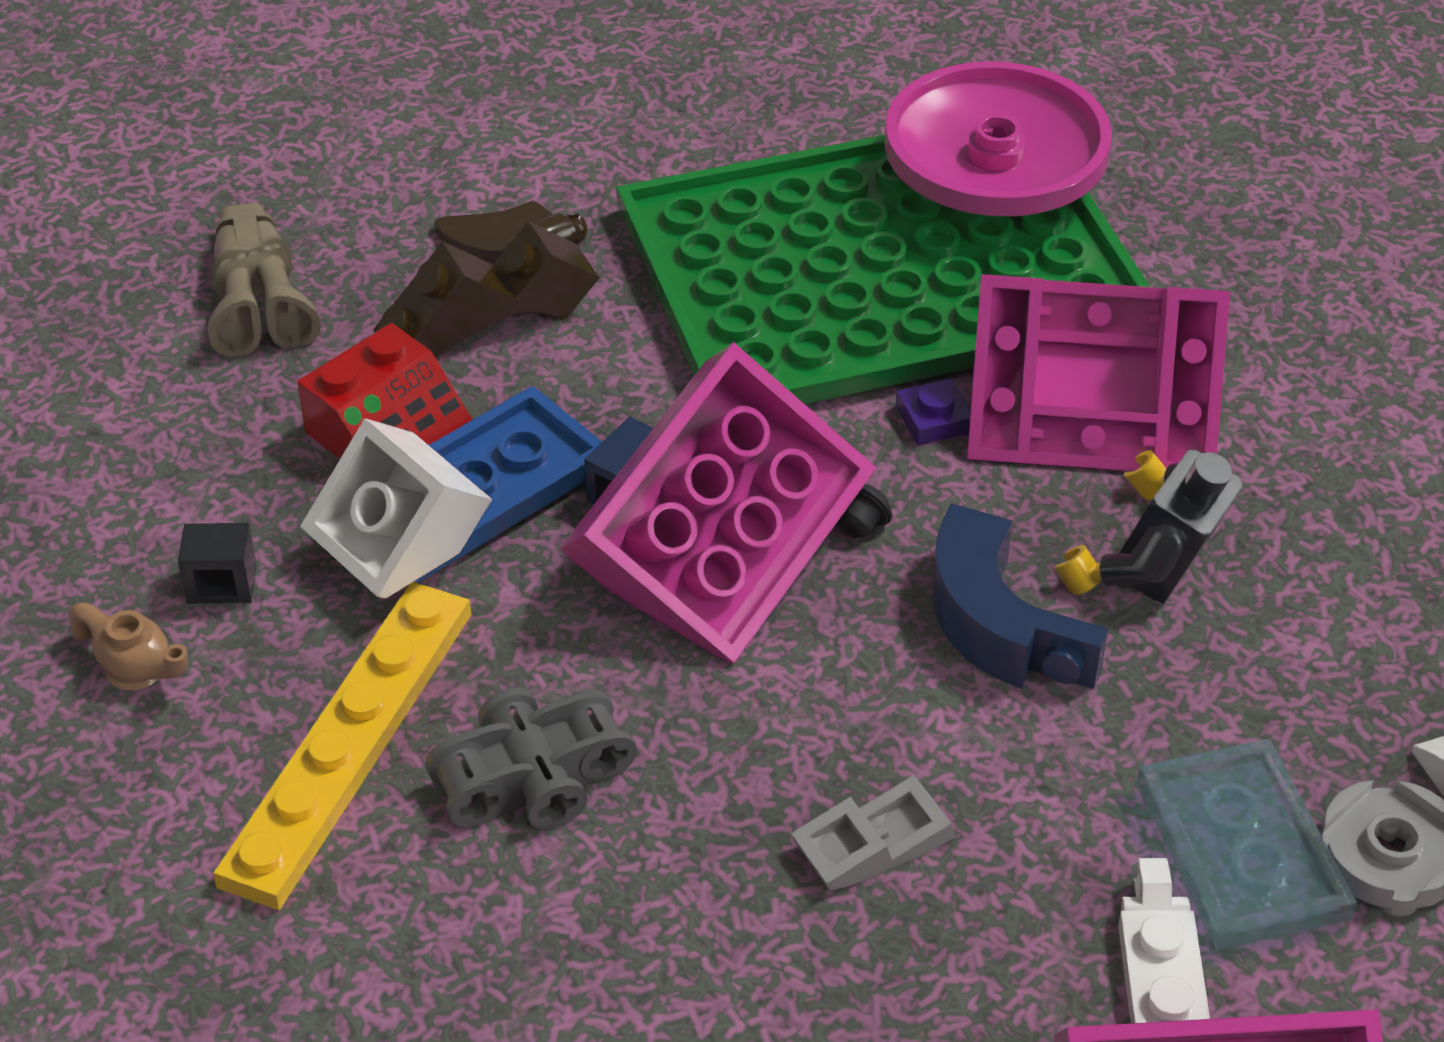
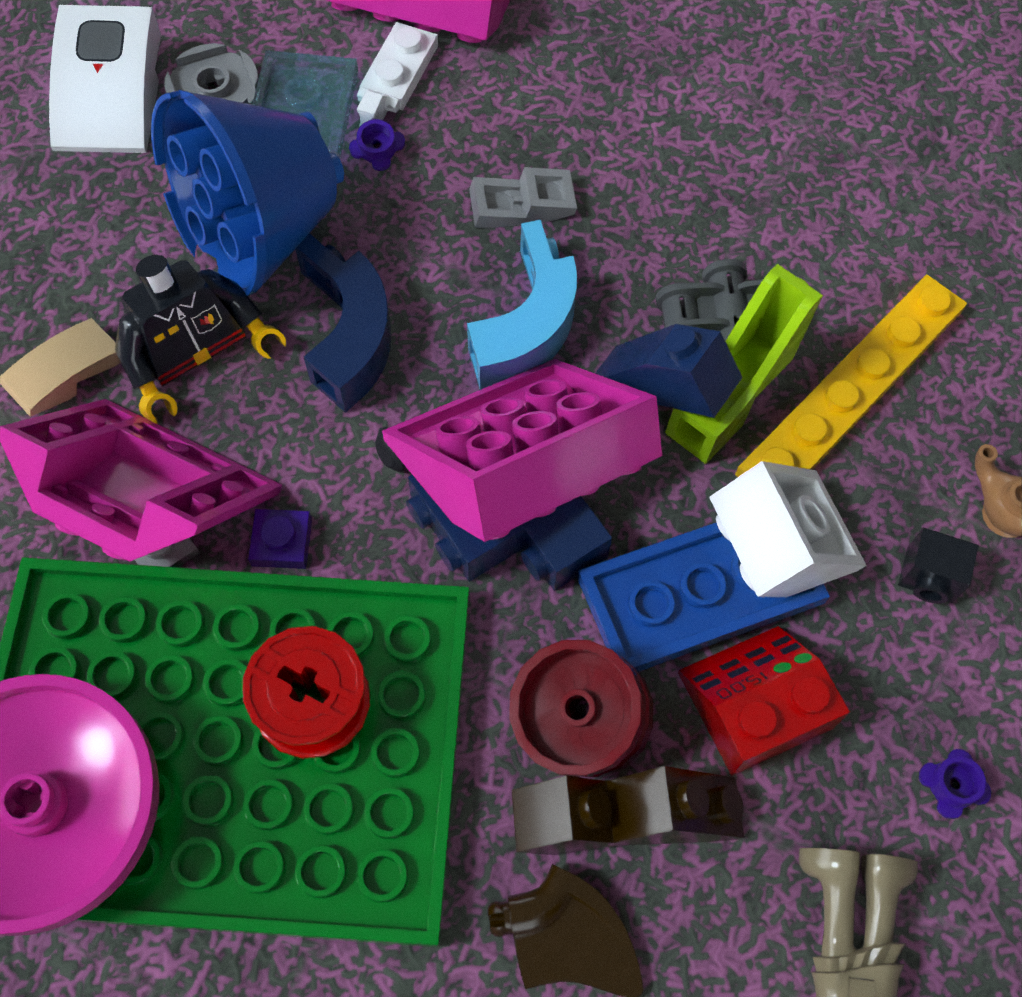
camera: 160 degrees left, 20 degrees up
none -> tan slope [0,318,121,417]
none -> blue cone [151,90,344,296]
none -> red piece [243,626,370,759]
none -> dark purple plate [349,119,405,171]
none -> medium azure arch [467,220,577,390]
none -> dark red wheel [509,640,654,778]
none -> dark blue slope [595,324,743,418]
none -> lime arch [665,264,823,464]
none -> dark purple plate [919,749,991,819]

